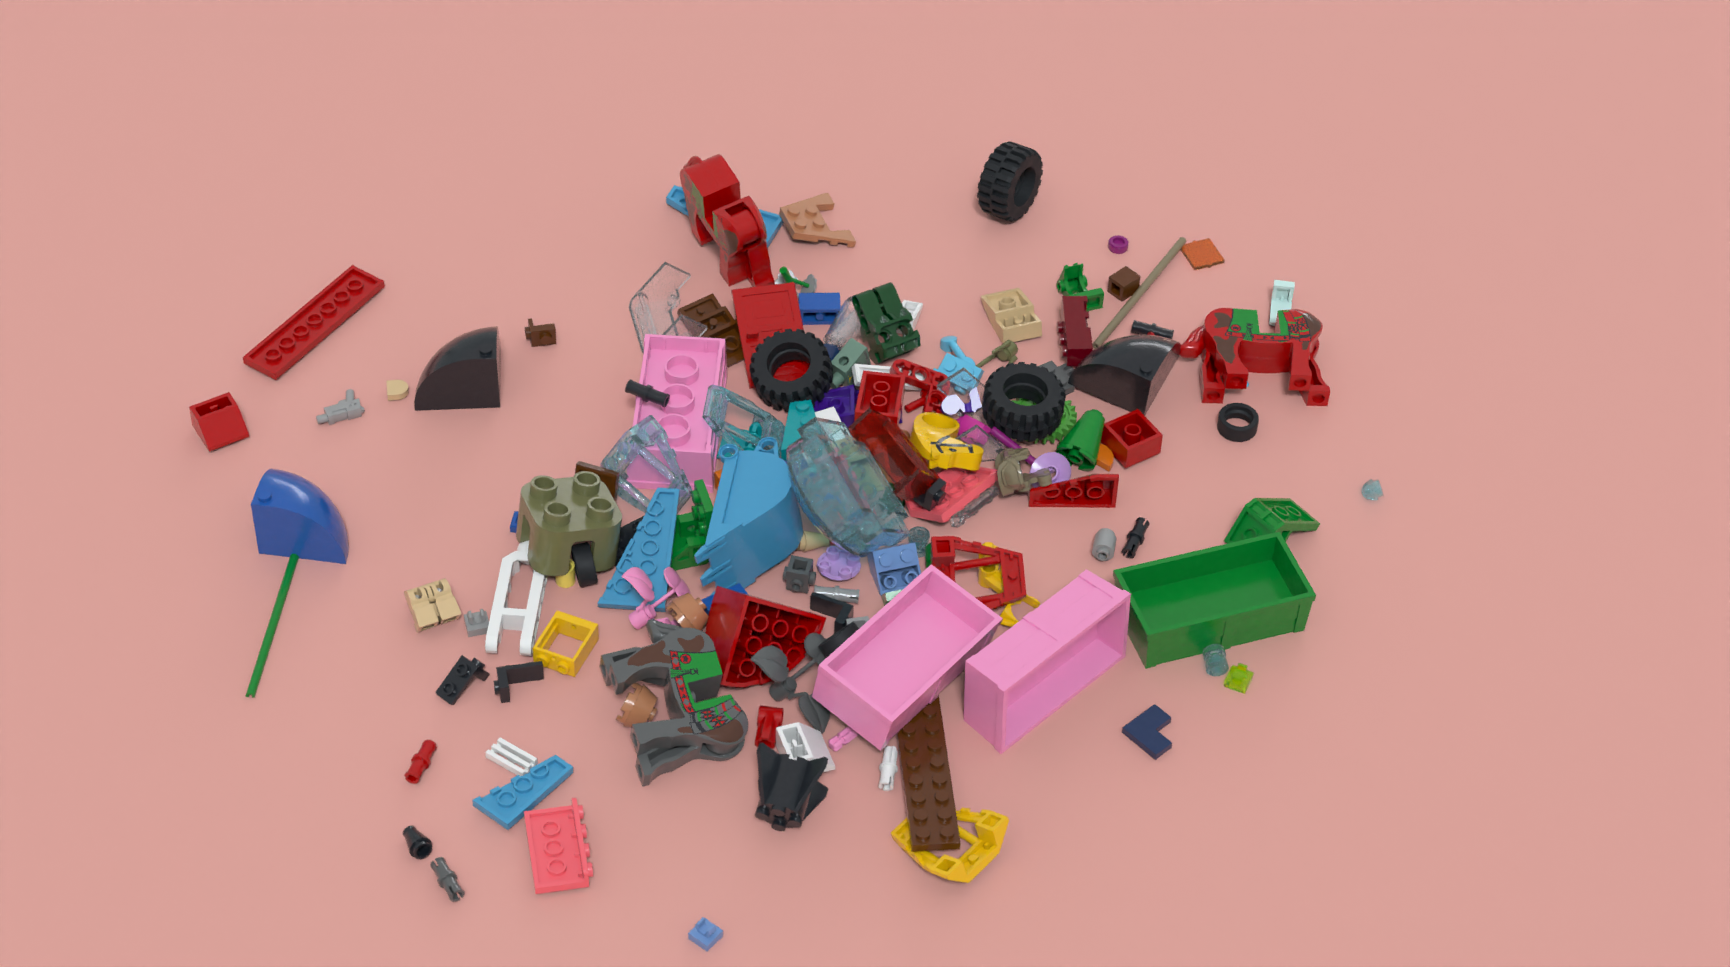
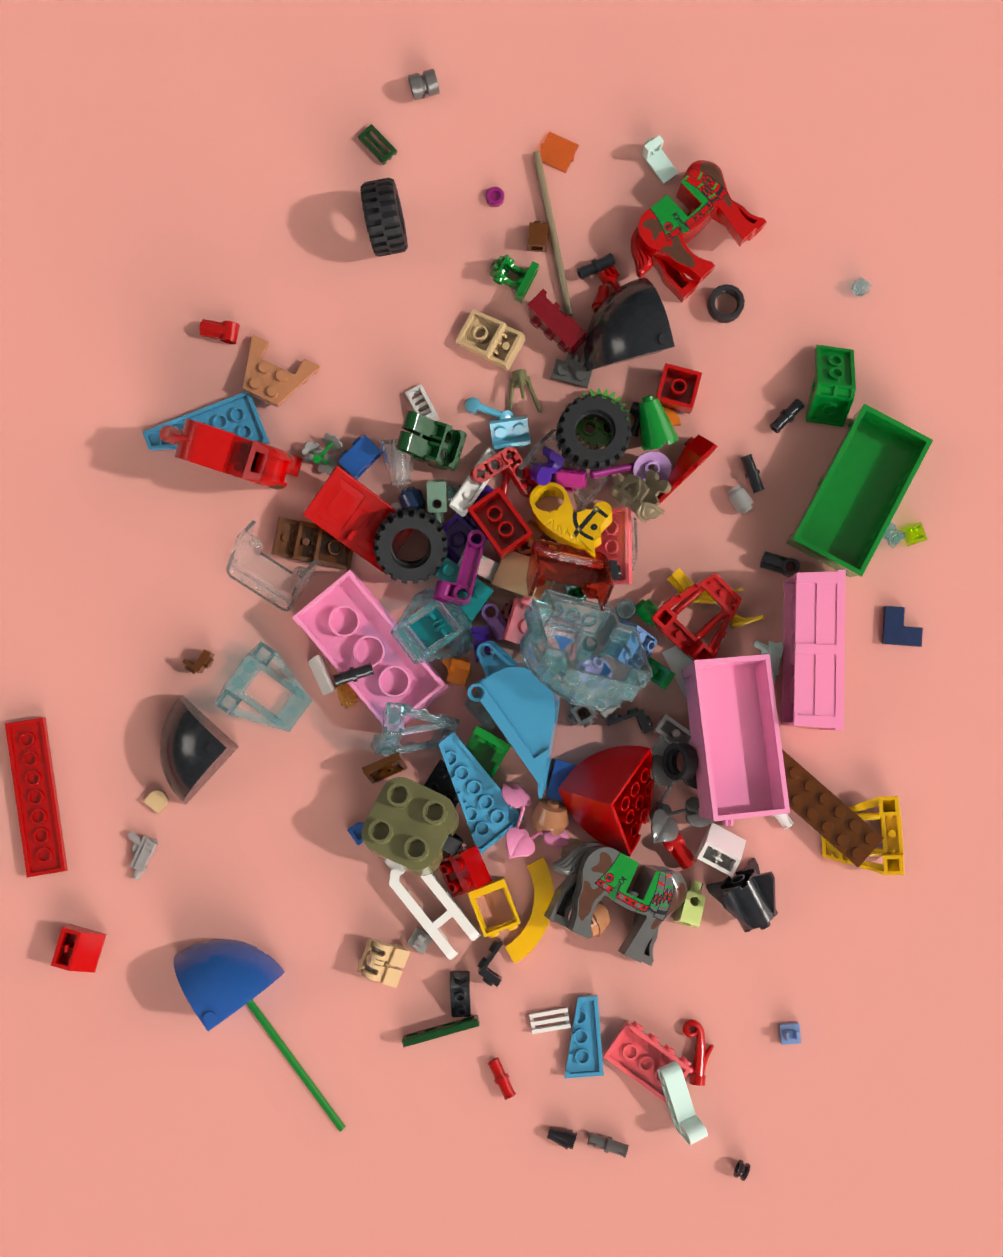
camera: 45 degrees left, 40 degrees up
none -> red piece [199,319,240,344]
none -> clear light blue windscreen [214,641,312,732]
none -> white slope [308,655,336,695]
none -> clear yellow cone [334,683,358,709]
none -> dark green tile [358,124,397,165]
none -> dark green tile [402,1015,480,1048]
none -> dark grey wheel [408,69,440,101]
none -> magenta piece [433,530,485,606]
none -> red slope [439,845,492,897]
none -> yellow tile [505,857,554,964]
none -> light aqua beam [657,1060,708,1145]
none -> yellowish green torso [674,880,706,927]
none -> red plant [682,1019,714,1086]
none -> black pin [770,399,805,433]

